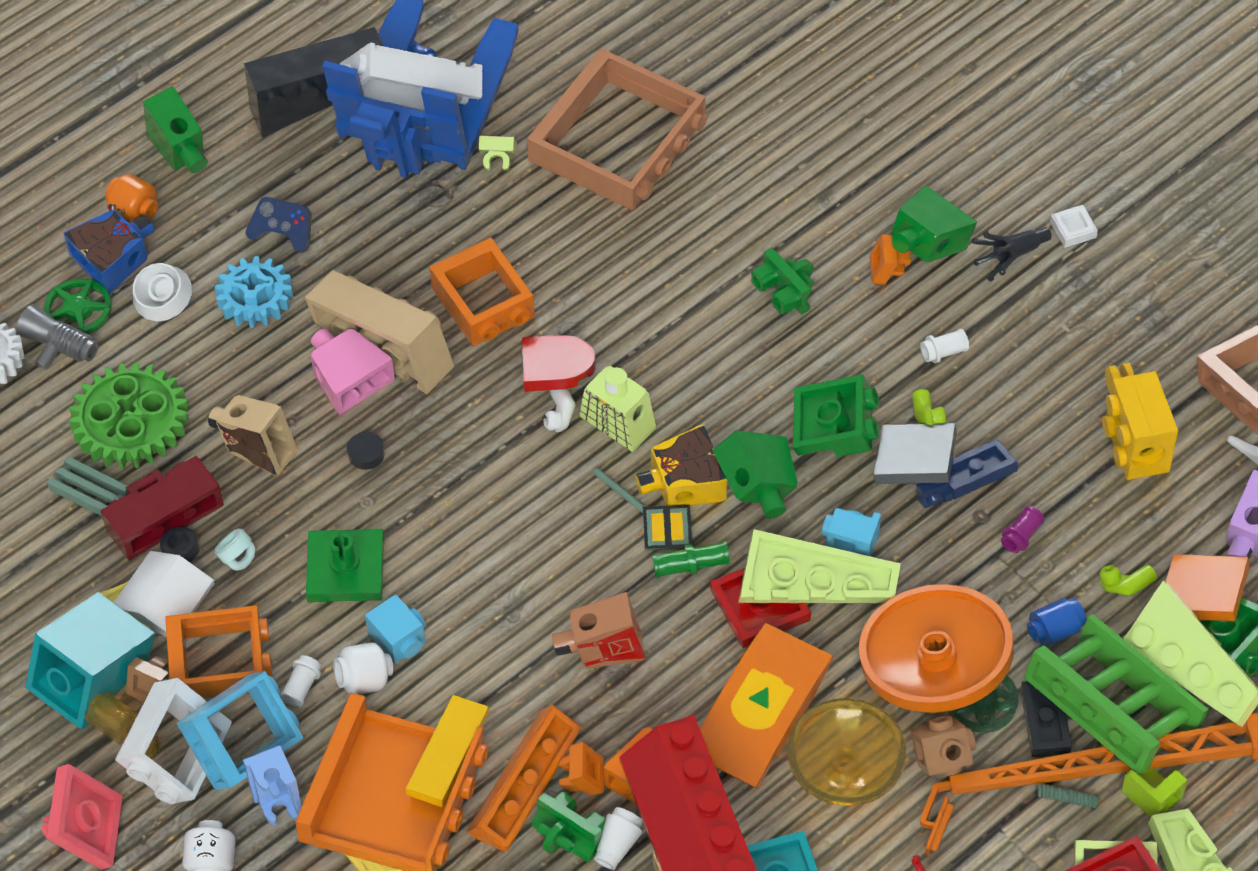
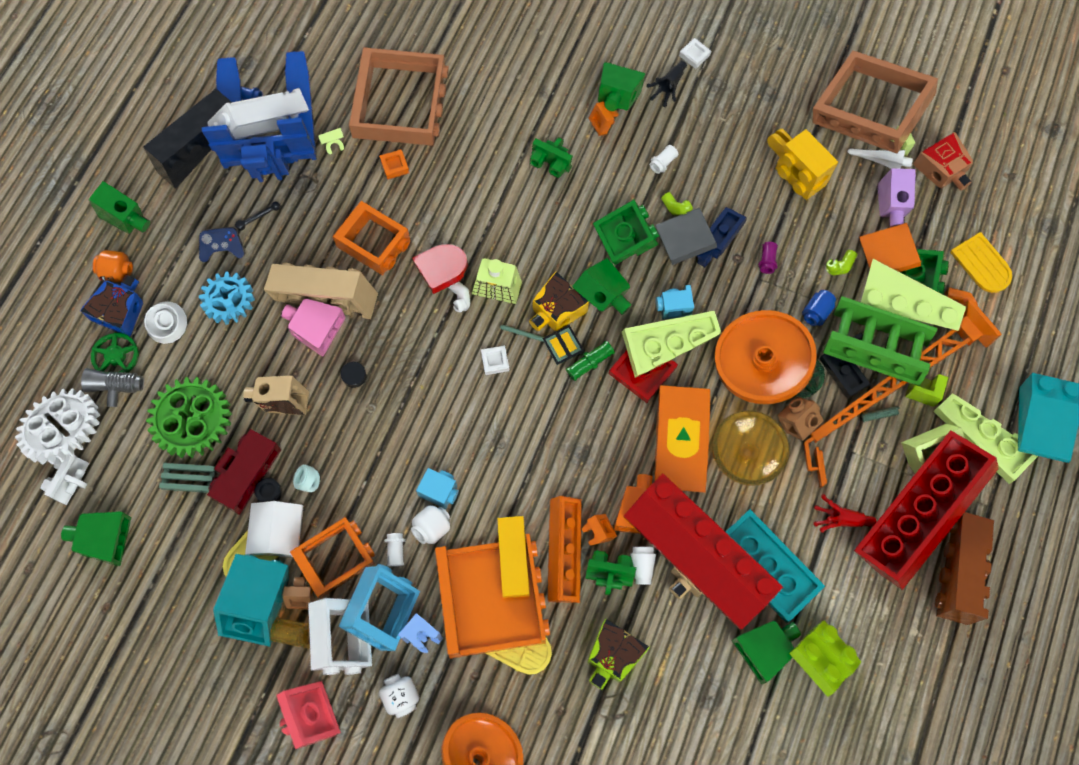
camera: 30 degrees left, 15 degrees up
green tile [306,529,384,602] -> none
nougat torso [552,592,646,668] -> none
none -> black hinge [235,202,280,231]
none -> orange plate [380,149,409,180]
none -> white tile [481,345,509,375]

